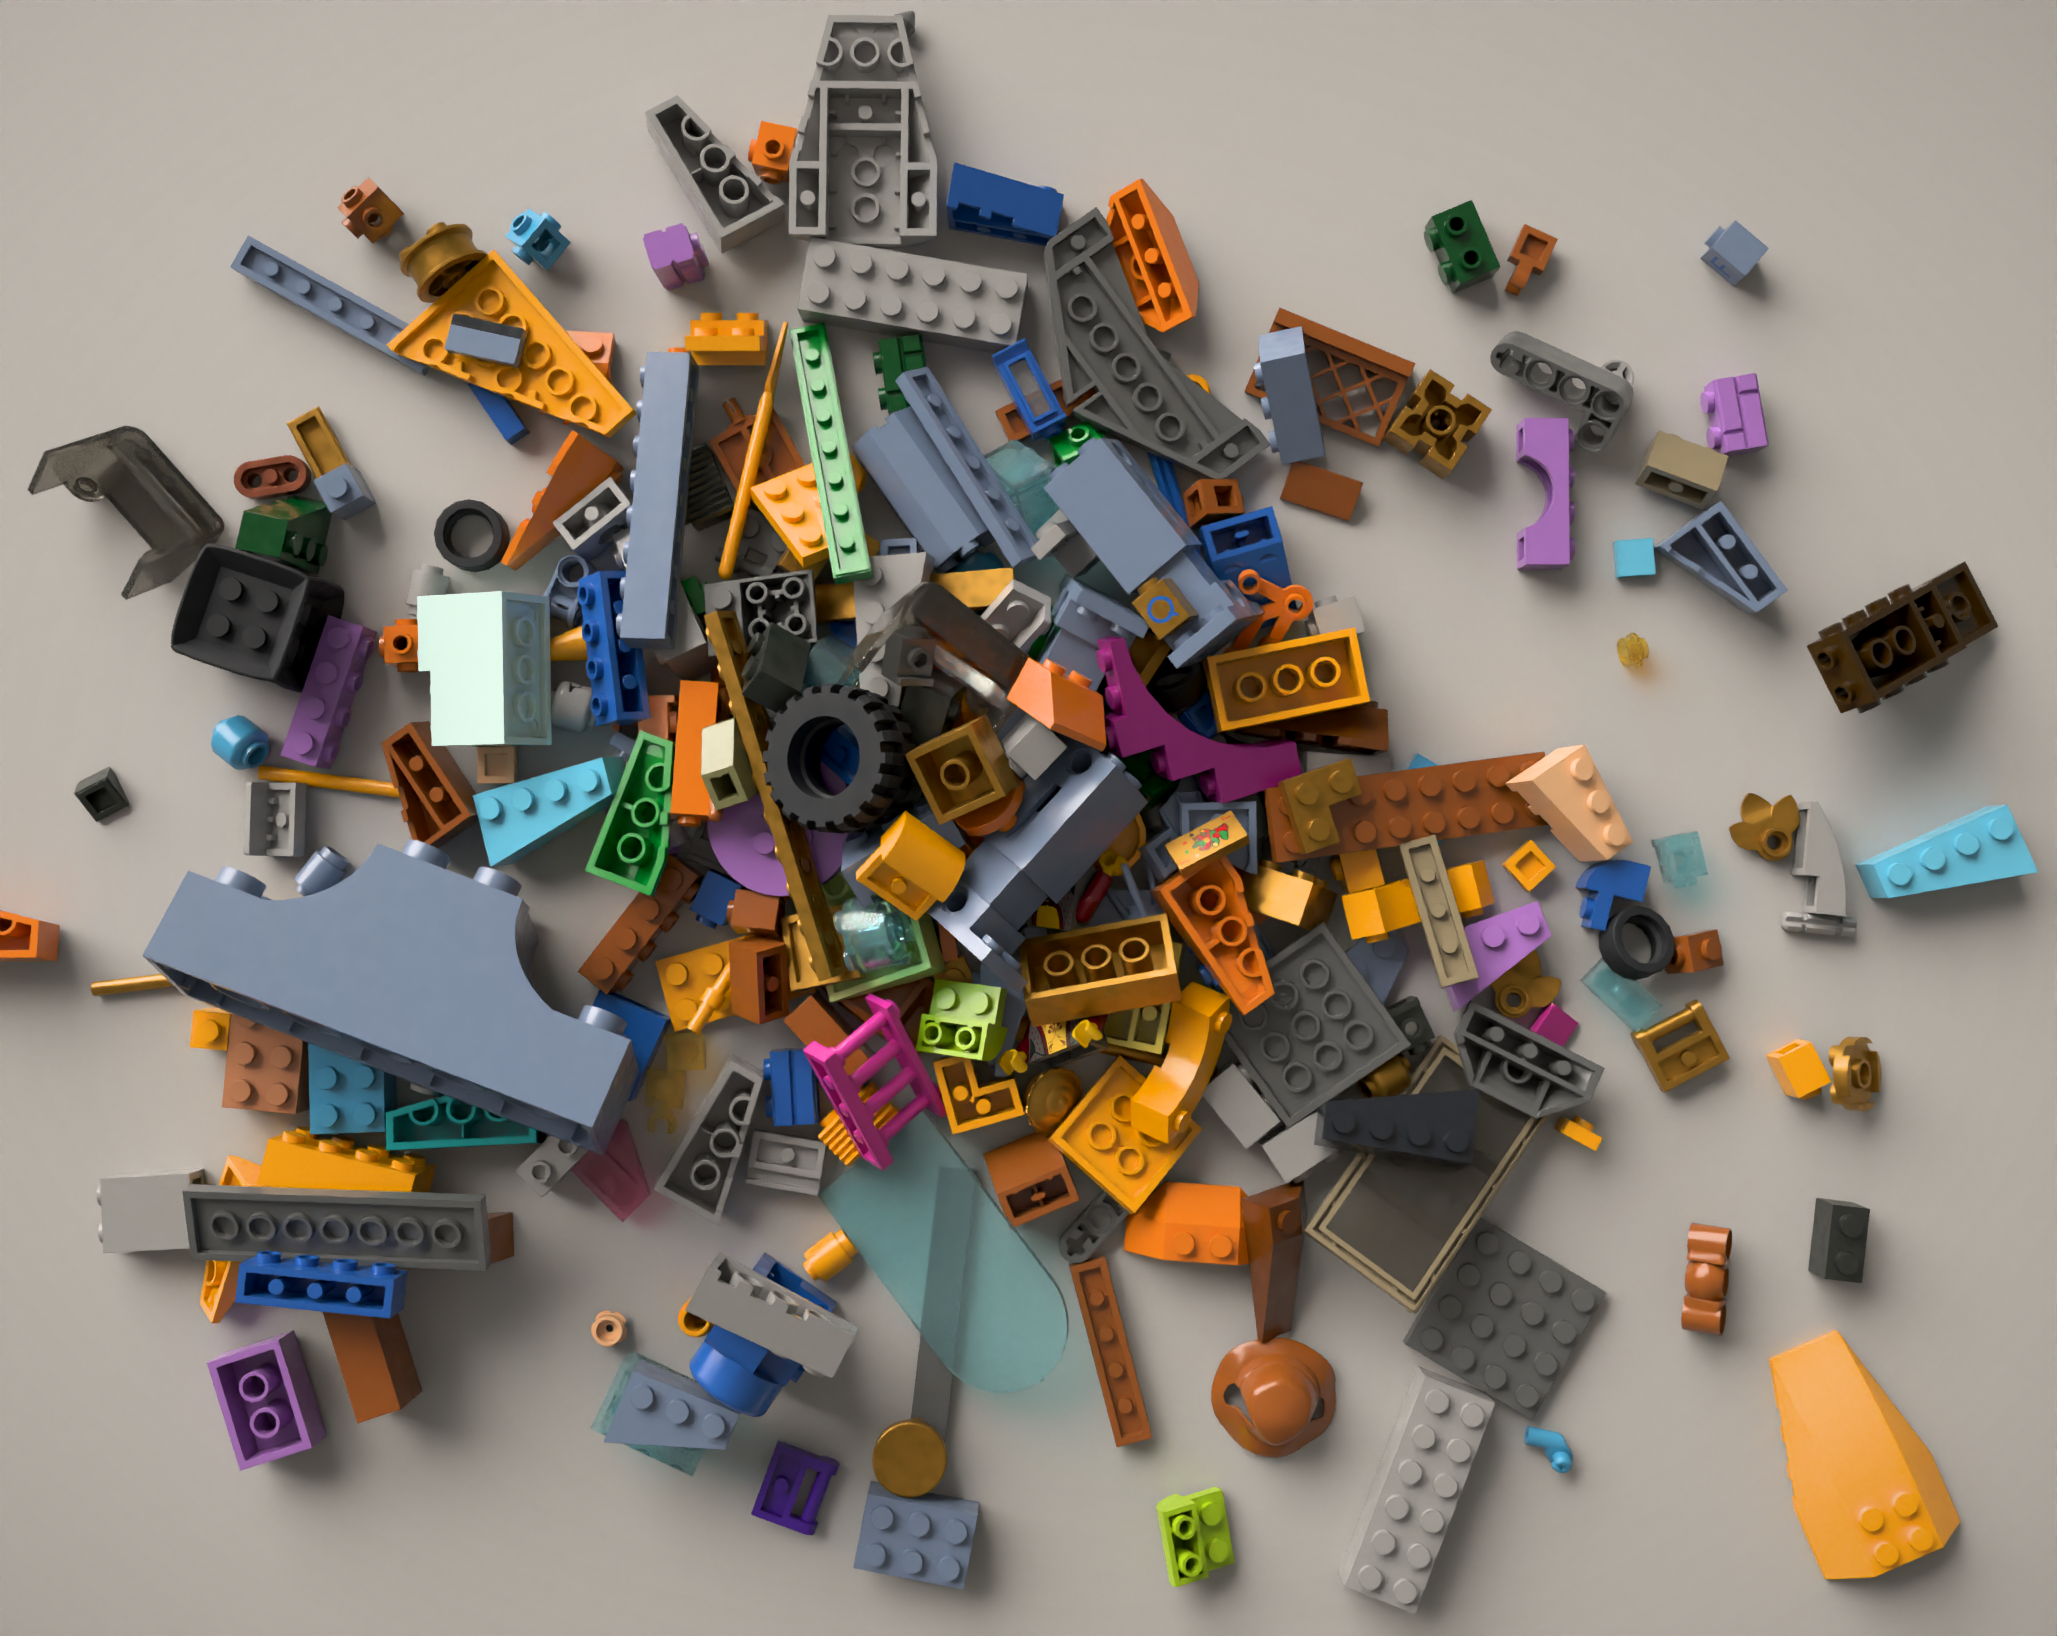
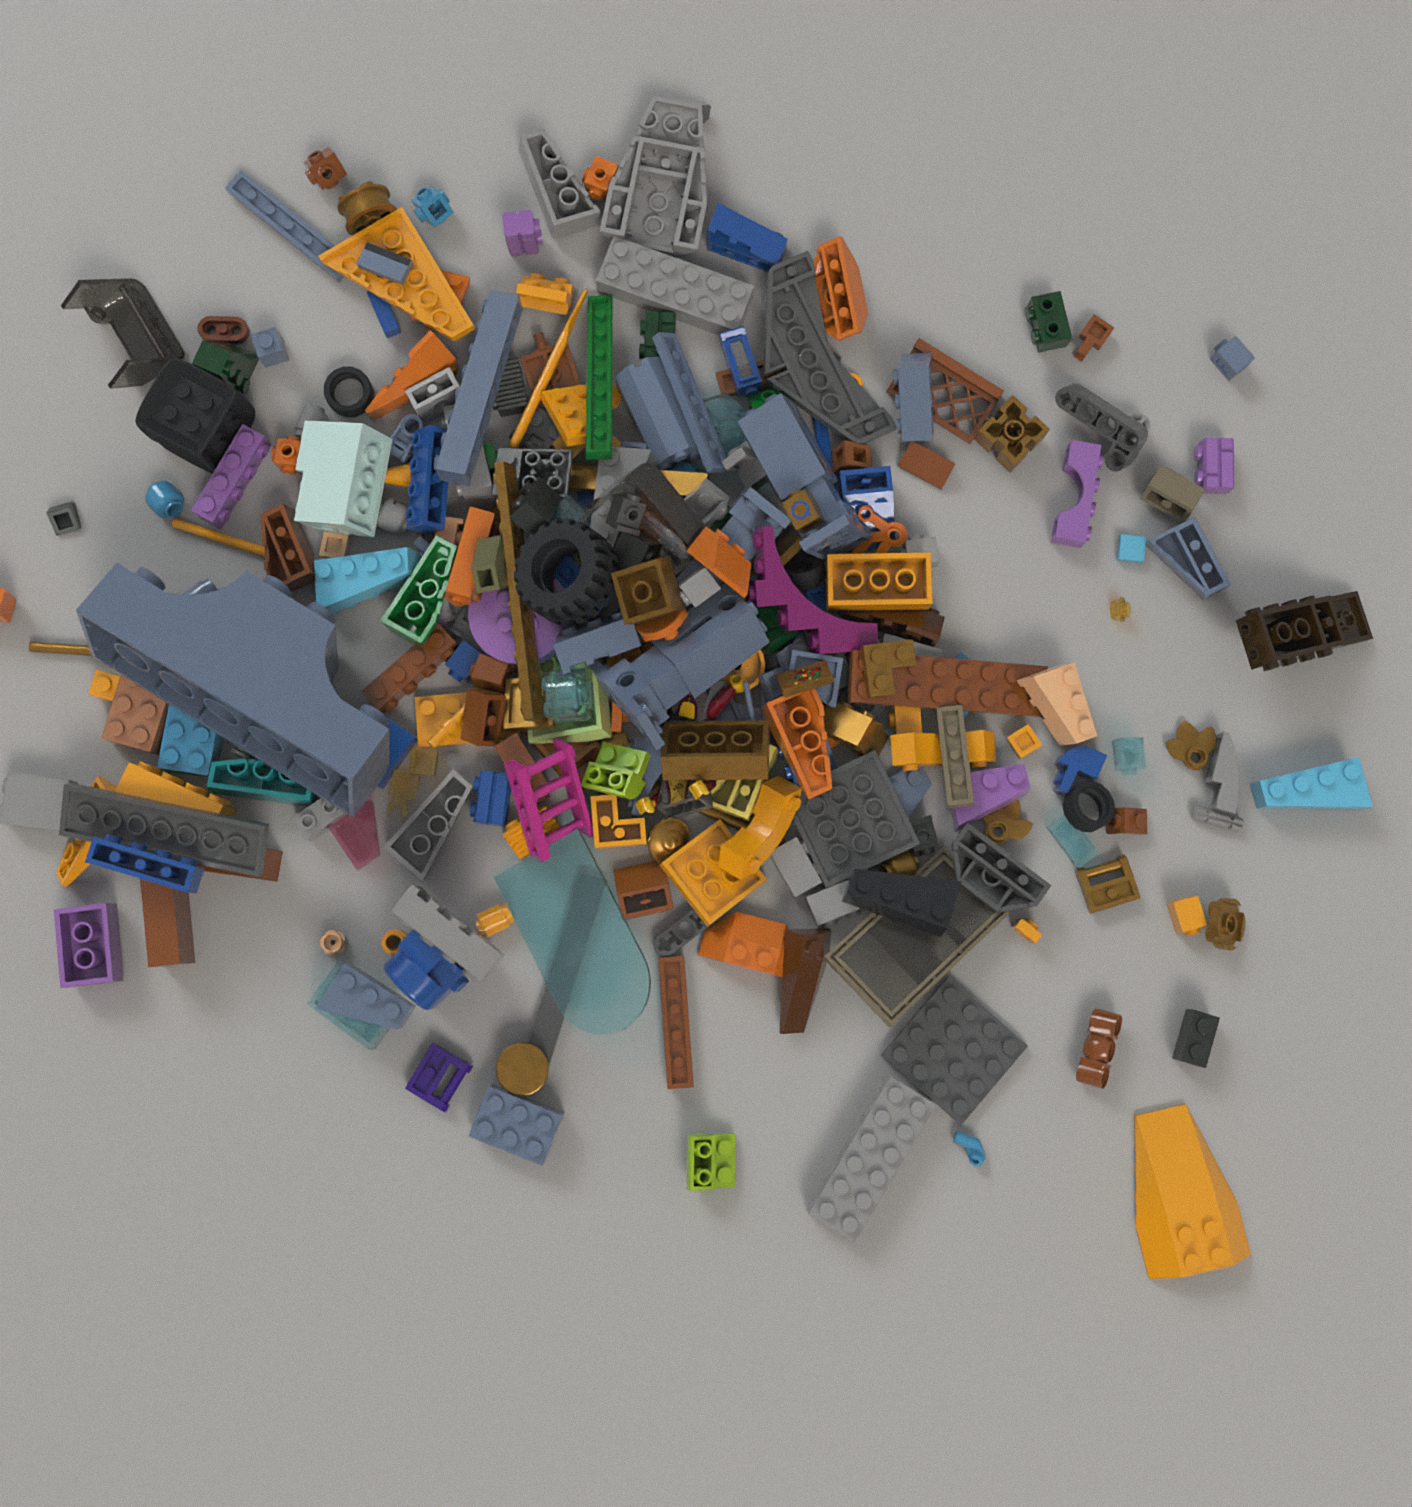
camera: 15 degrees right, 5 degrees down
light grey bracket [244,782,307,857] -> none
pearl gold tile [286,406,351,479] -> none
light grey plate [745,1129,827,1196] -> none
light orange brick [856,811,966,921] -> none
dark orange piece [1211,1337,1336,1458] -> none
dark pink slope [1529,1003,1579,1047] -> none

